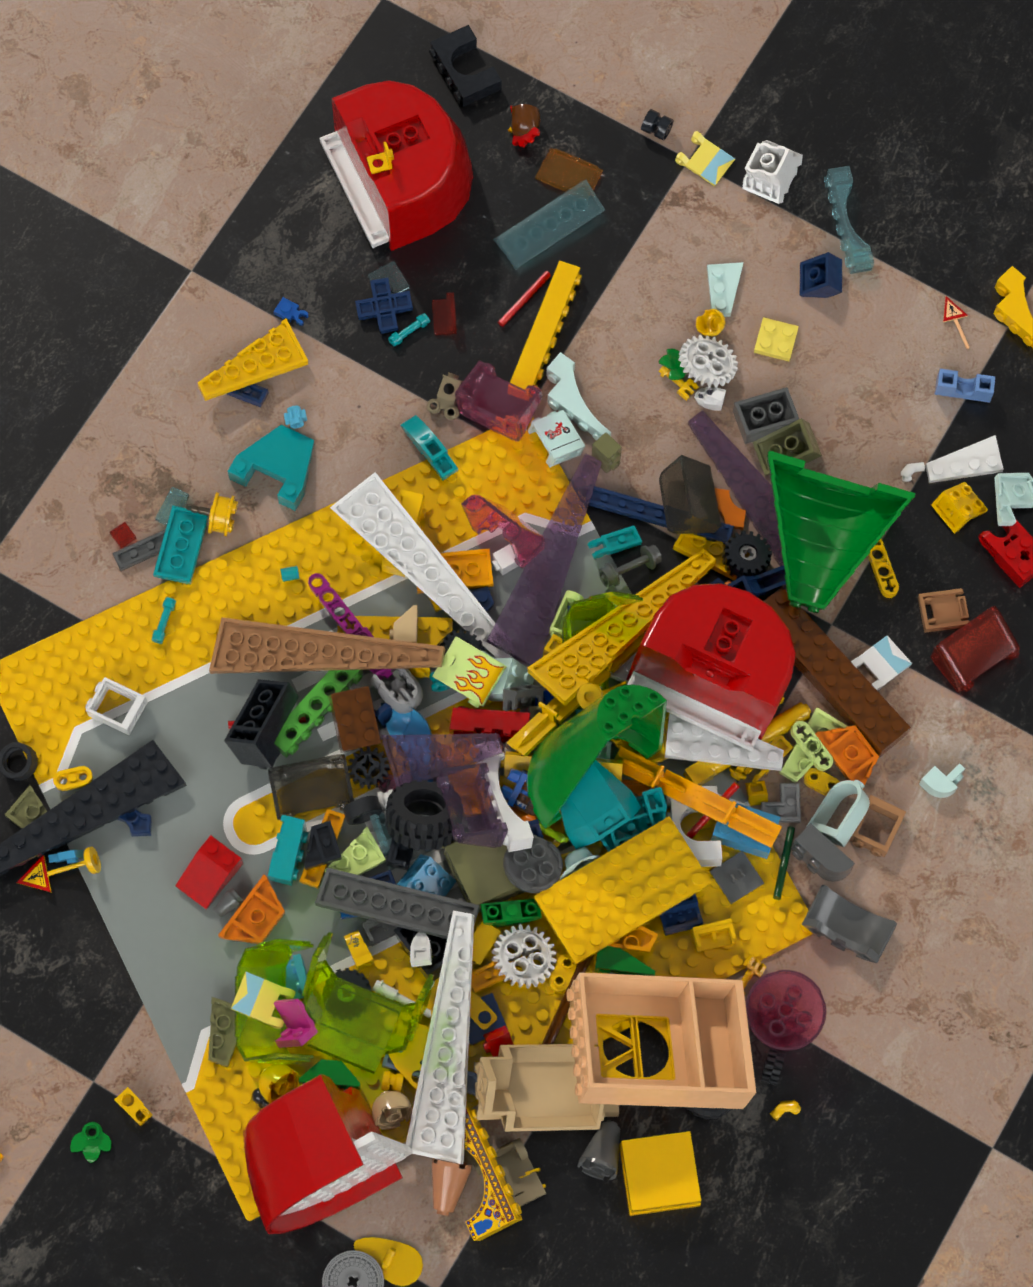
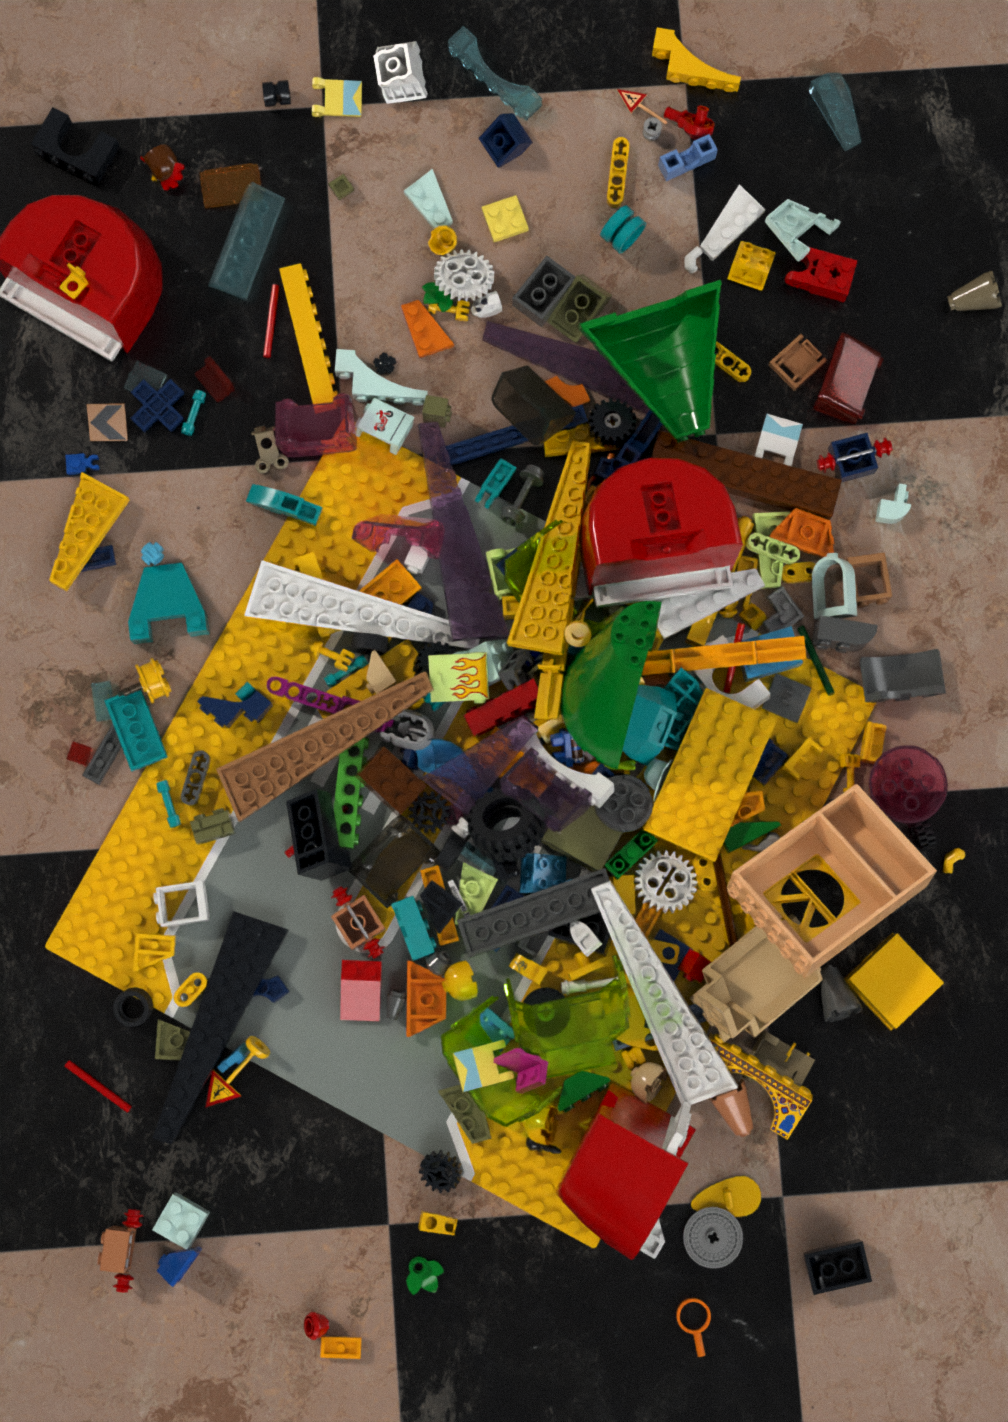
camera: 35 degrees left, 10 degrees up
none -> piece [87,403,128,441]
none -> yellow wing [133,933,176,971]
none -> dark grey beam [181,751,211,806]
none -> olive brick [190,808,236,845]
none -> dark blue arch [197,691,273,728]
none -> yellow hinge [311,641,355,672]
none -> teal bar [323,655,368,688]
none -> olive plate [328,174,354,200]
none -> nougat brick [331,886,386,959]
none -> black tyre [350,633,388,655]
none -> black plant [373,352,396,374]
none -> orange wing [401,300,454,358]
none -> black gear [419,1150,463,1193]
none -> dark grey cone [426,951,452,976]
none -> yellow cylinder [442,960,478,1001]
none -> white sticker [448,880,470,917]
none -> yellow tile [568,951,608,981]
none -> teal wheel [600,205,647,254]
none -> yellow beam [606,137,629,208]
none -> white tile [640,1219,665,1259]
none -> light grey wheel [643,117,662,141]
none -> red pin [664,105,715,140]
none -> dark blue brick [816,433,893,483]
none -> yellow hinge [860,721,887,765]

